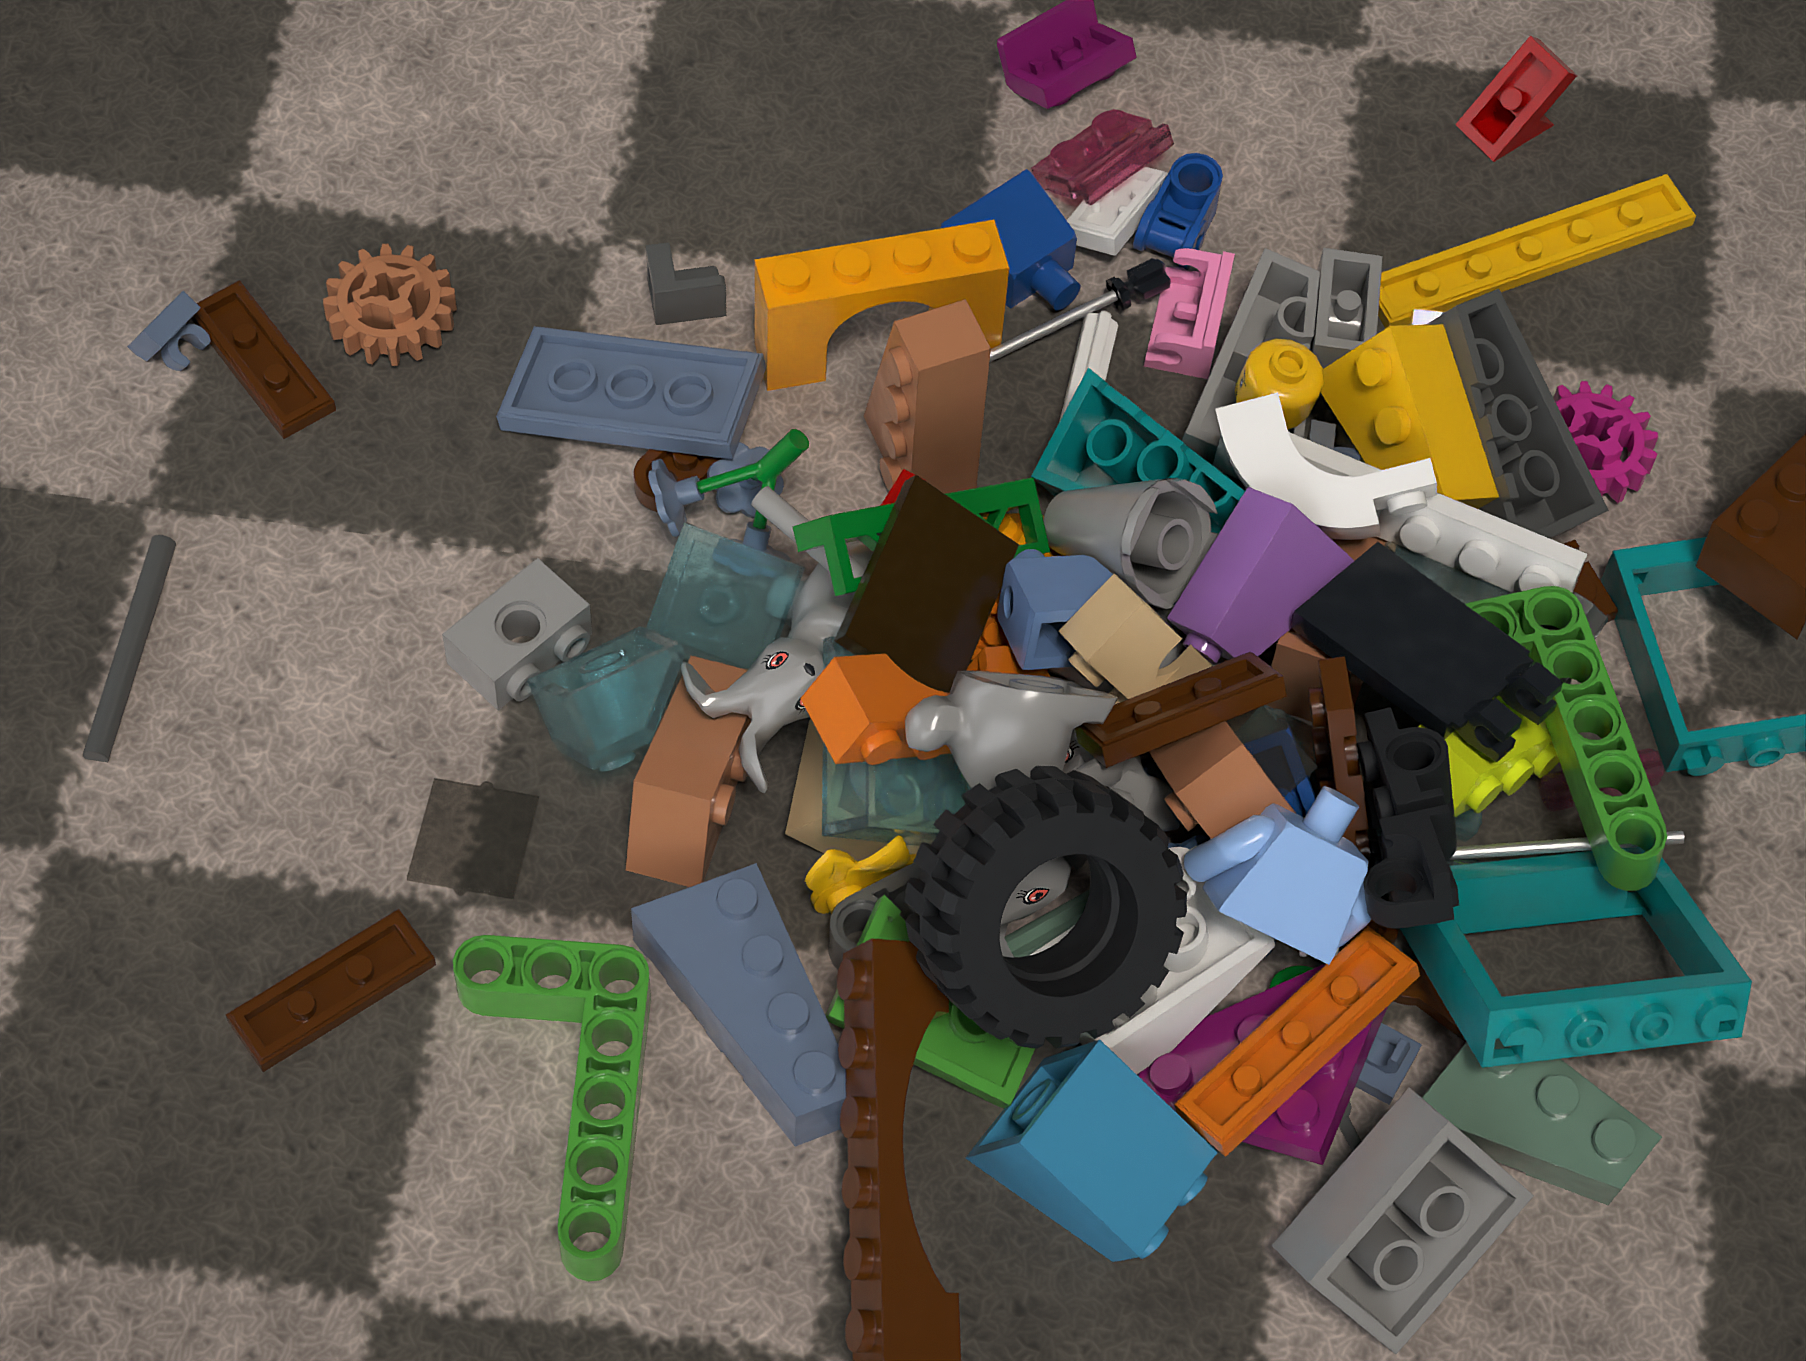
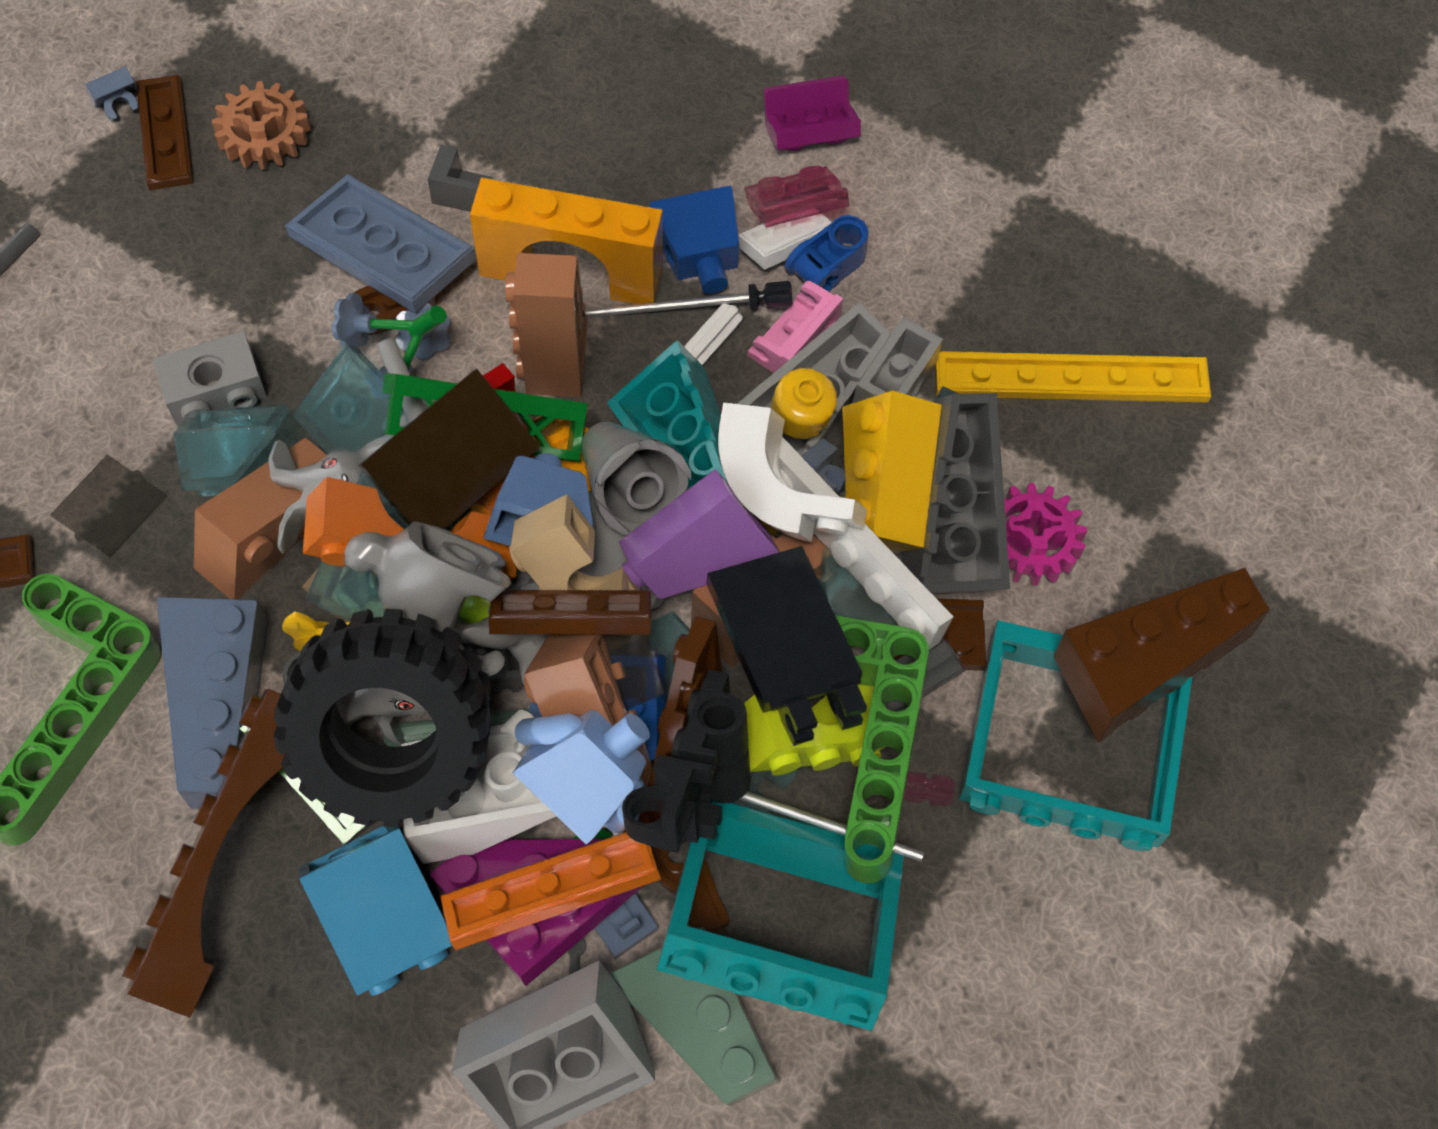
camera: 25 degrees right, 5 degrees up
red slope [1455,36,1578,162] -> none

